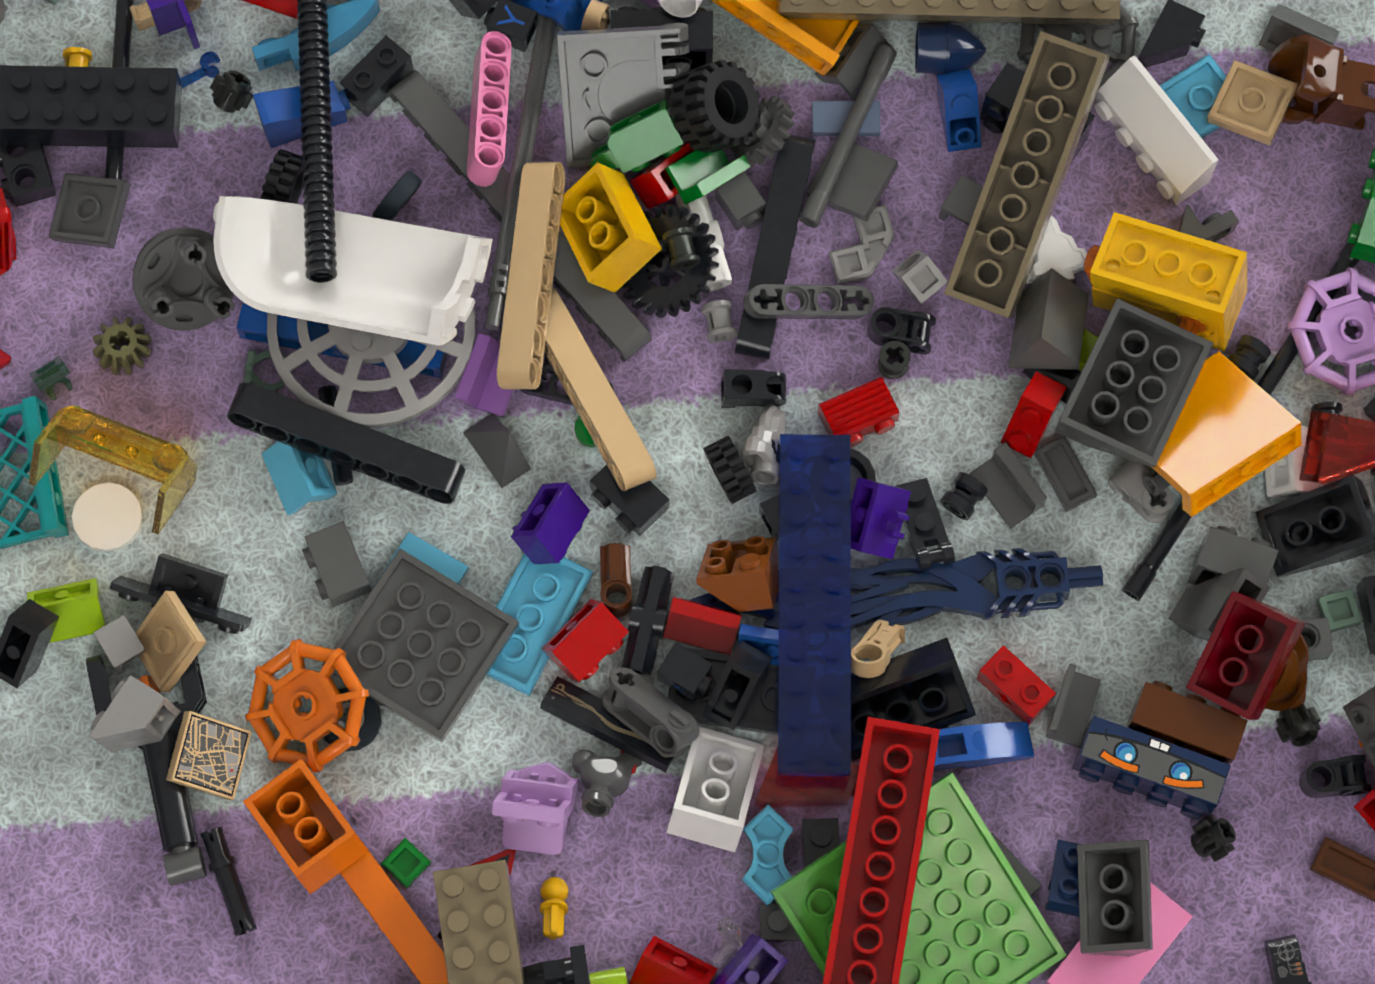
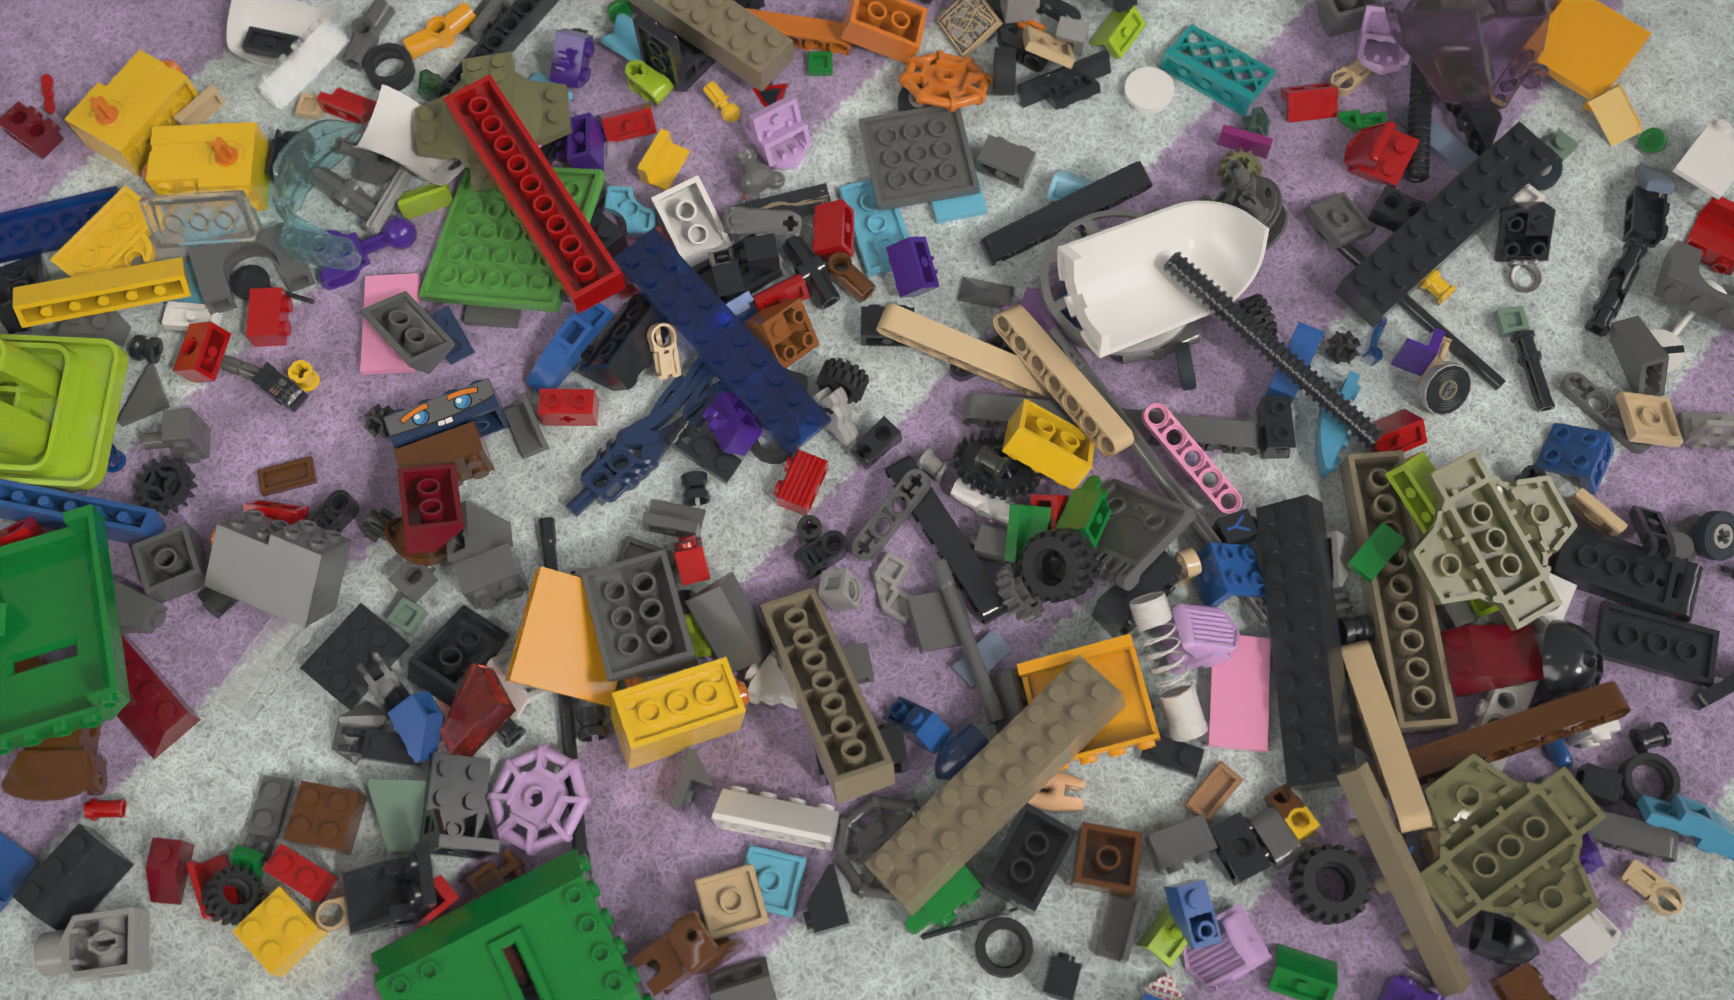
camera: 140 degrees right, 5 degrees down
clear yellow windscreen [29,405,198,534] -> none
none -> yellow bush [288,360,320,392]
none -> yellow panel [637,128,690,191]
none -> black tyre [993,47,1016,96]
none -> magenta tile [1217,125,1273,159]

